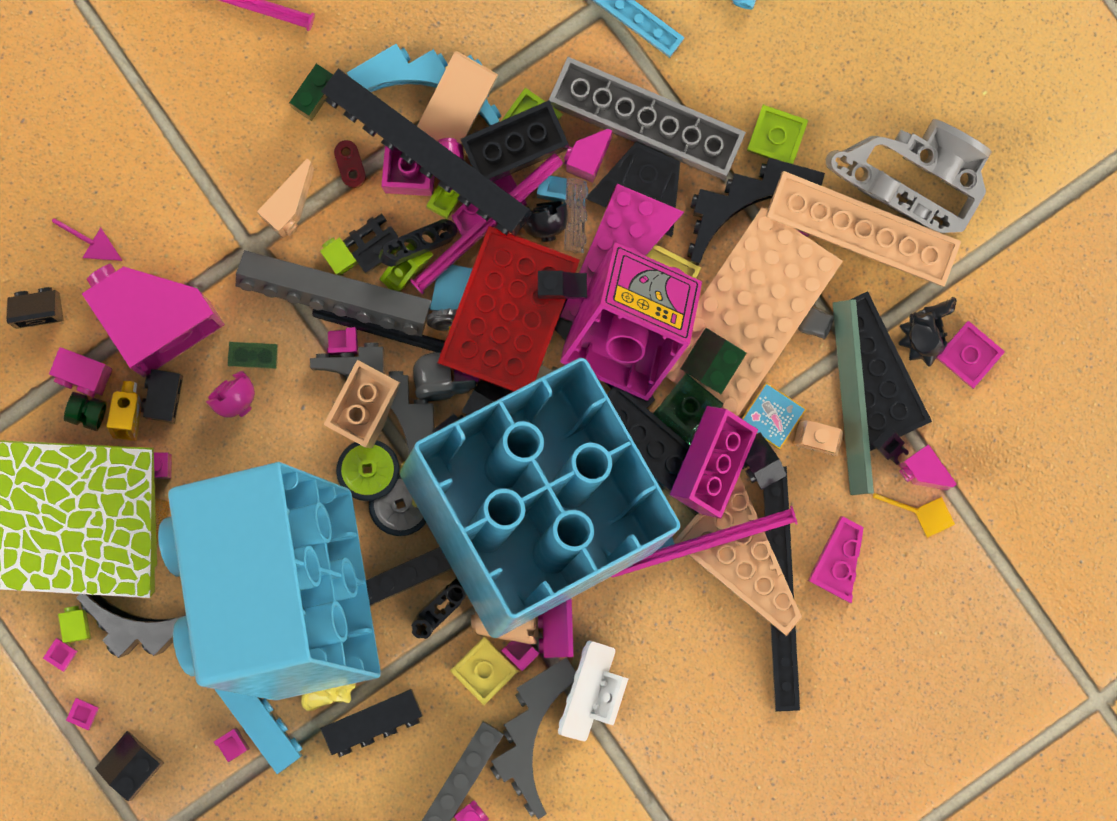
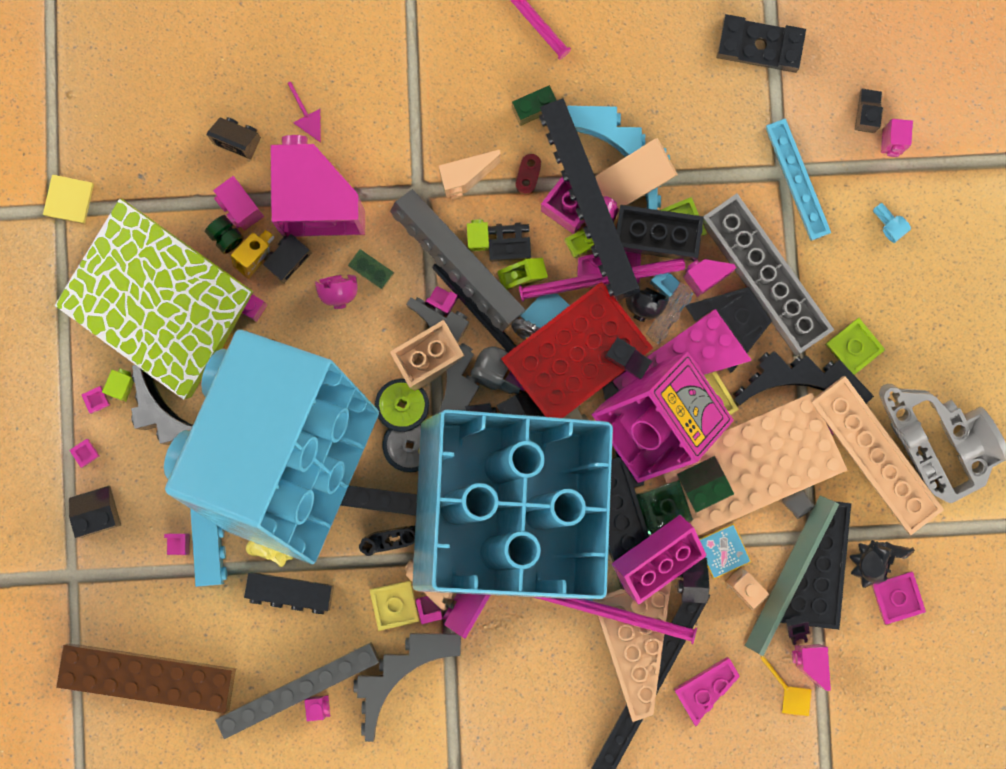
camera: 30 degrees right, 0 degrees up
black beam [379,219,458,267] -> none
white bracket [558,640,628,741] -> none

